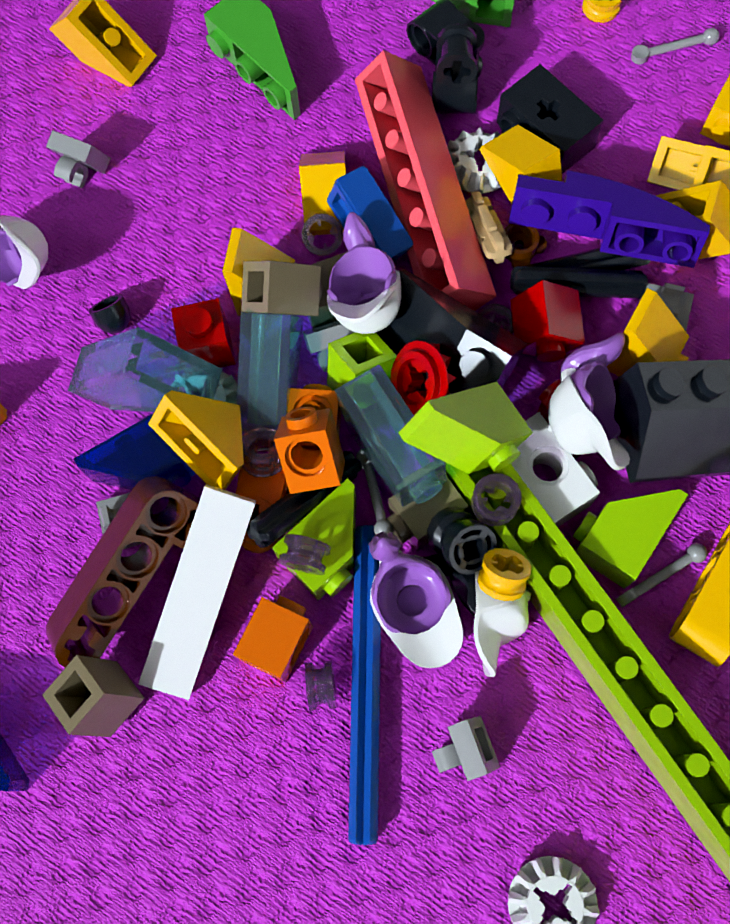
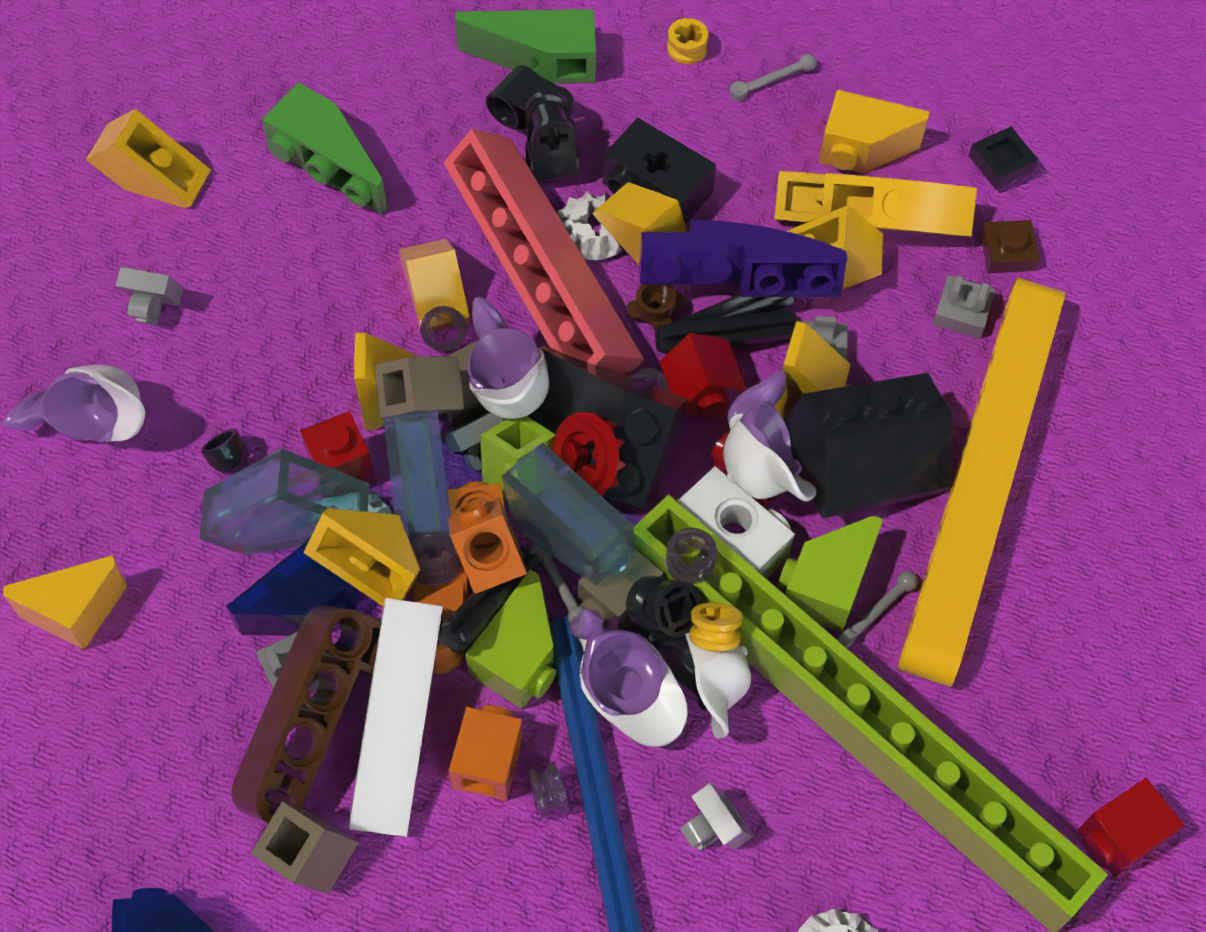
camera: 20 degrees left, 10 degrees down
bush [278,534,331,575] -> none
blue slope [327,166,413,262] -> none
lime slope [399,382,533,474] -> none
tan axle [465,191,513,264] -> none

